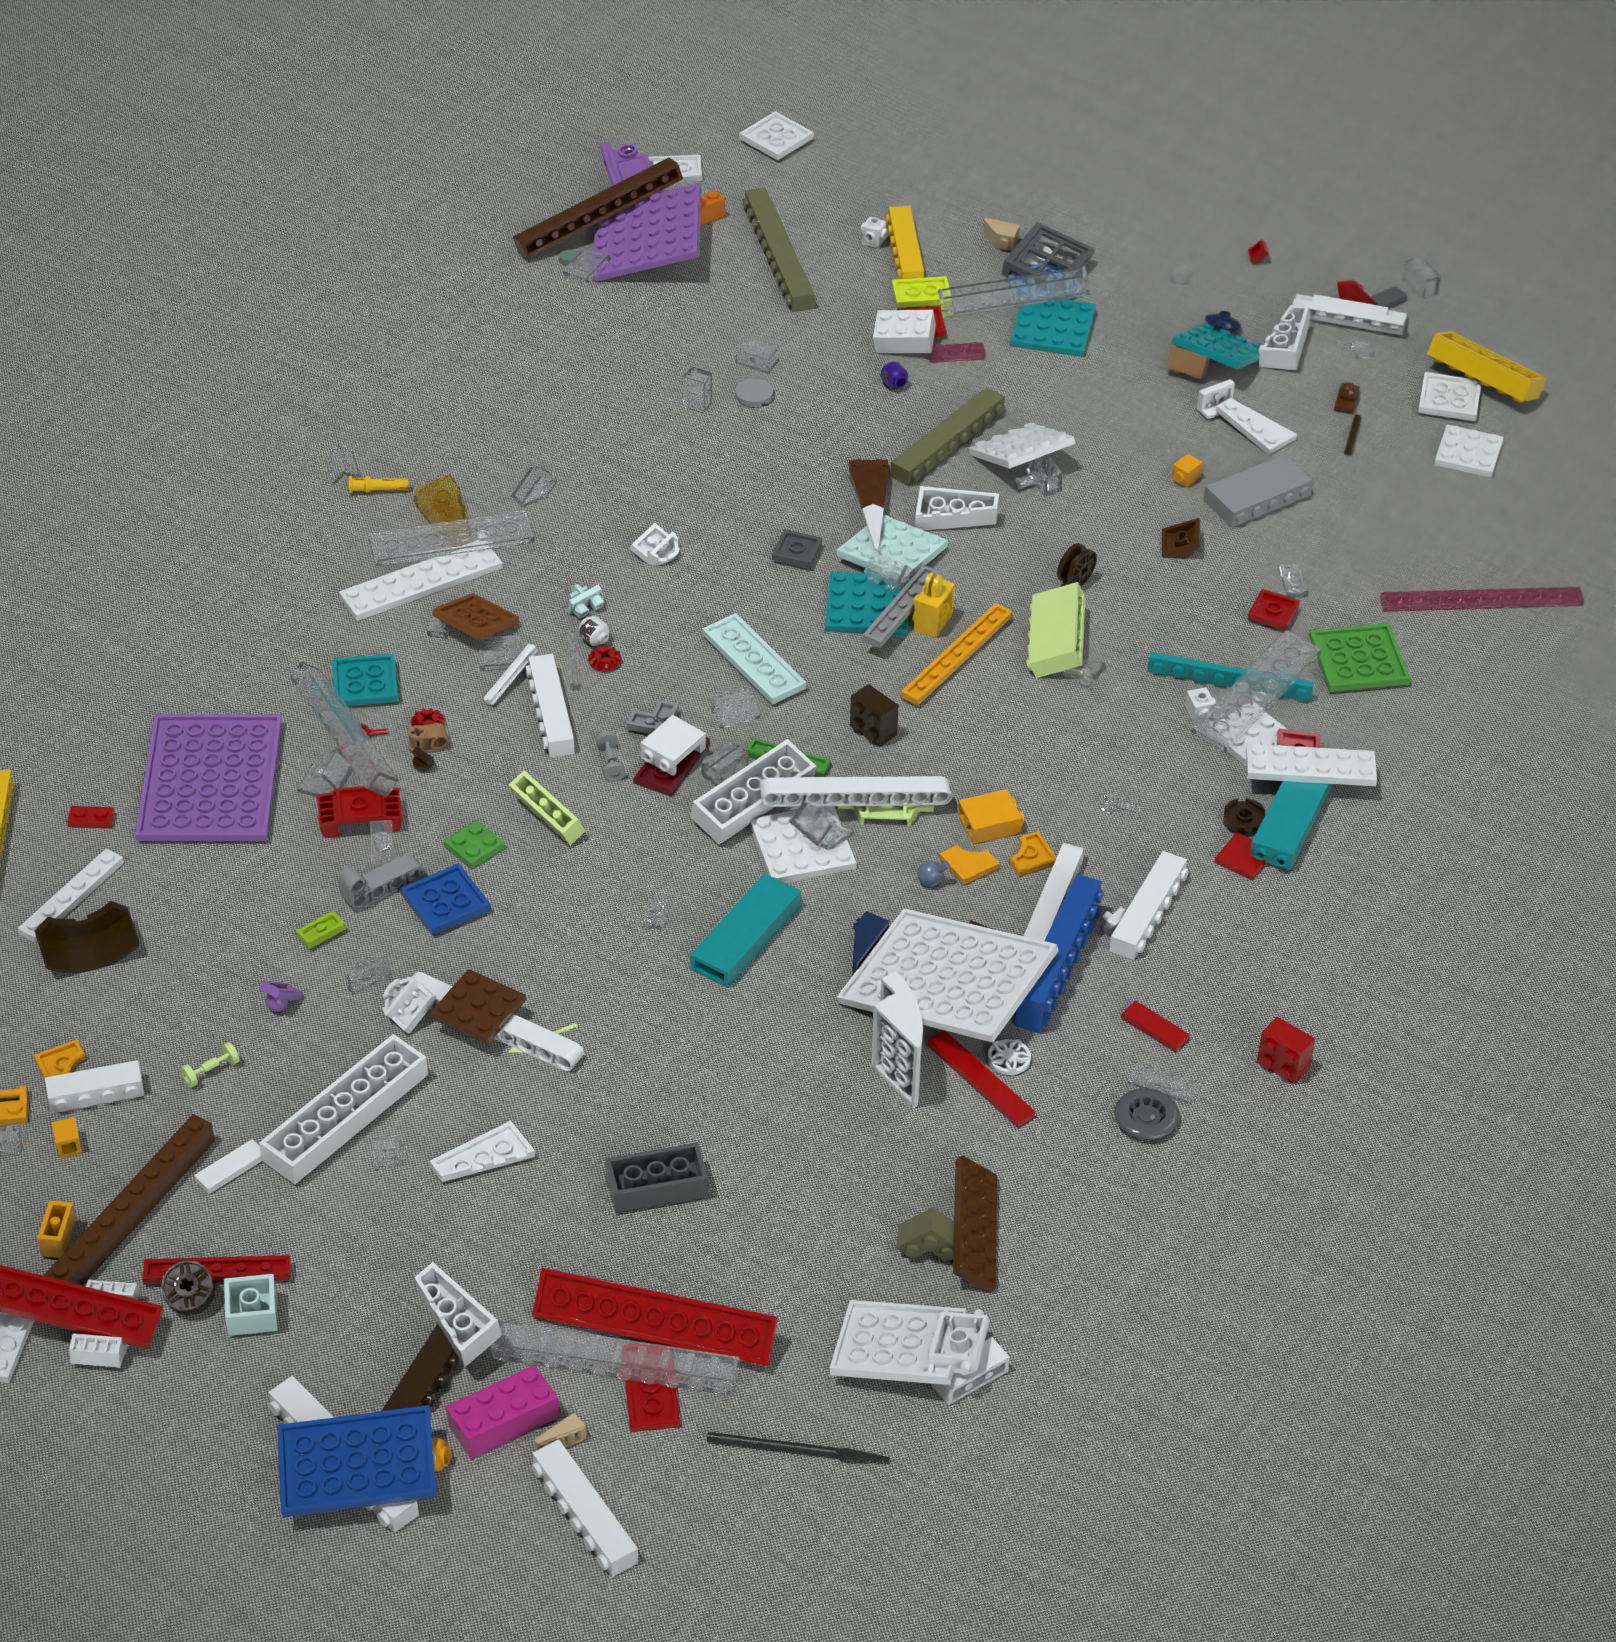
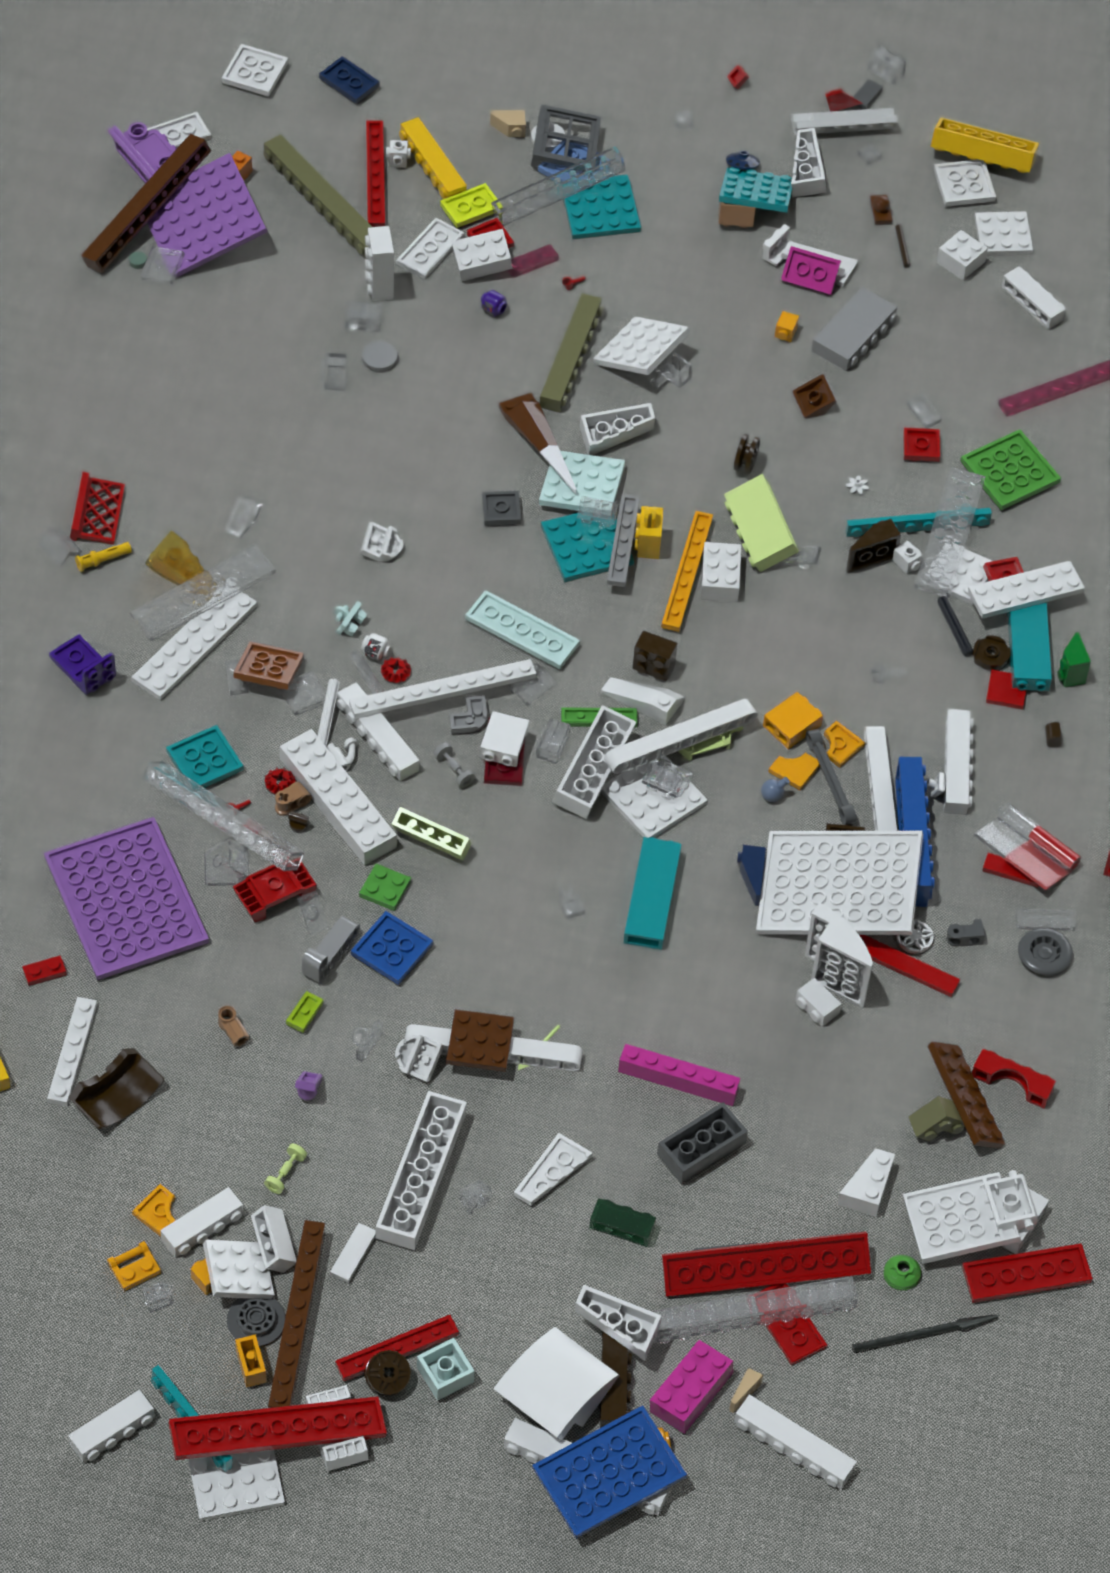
camera: 25 degrees left, 10 degrees up
none -> dark purple bracket [49,634,116,695]
none -> red fence [69,471,125,545]
none -> white plate [203,1240,274,1299]
none -> medium nougat piece [218,1005,249,1047]
none -> dark grey wheel [227,1298,285,1346]
none -> white brick [251,1205,297,1273]
none -> white brick [280,729,397,866]
none -> dark blue plate [319,56,380,104]
none -> white plant [327,737,358,771]
none -> white plate [349,659,536,719]
none -> white brick [365,226,394,302]
none -> red plate [366,120,385,227]
none -> white tile [396,218,465,279]
none -> white slope [494,1327,620,1440]
none -> red hand [562,276,586,290]
none -> clear green brick [589,1198,656,1247]
none -> white wedge [601,677,685,725]
none -> dark pink brick [618,1043,740,1106]
none -> white brick [701,542,741,602]
none -> dark pink plate [781,246,842,295]
none -> white brick [795,978,841,1027]
none -> dark grey piece [806,729,856,825]
none -> white wedge [837,1148,895,1217]
none -> white plant [845,475,869,494]
none -> dark brown slope [846,519,901,573]
none -> bright green piece [883,1254,921,1291]
none -> white brick [937,230,988,281]
none -> black axle [937,595,973,657]
none -> dark grey leg [946,919,985,947]
none -> red plate [962,1243,1093,1303]
none -> red arch [972,1049,1056,1109]
none -> clear door [974,803,1081,890]
none -> white brick [1002,266,1066,330]
none -> dark brown brick [1045,722,1062,748]
none -> green slope [1057,632,1091,688]

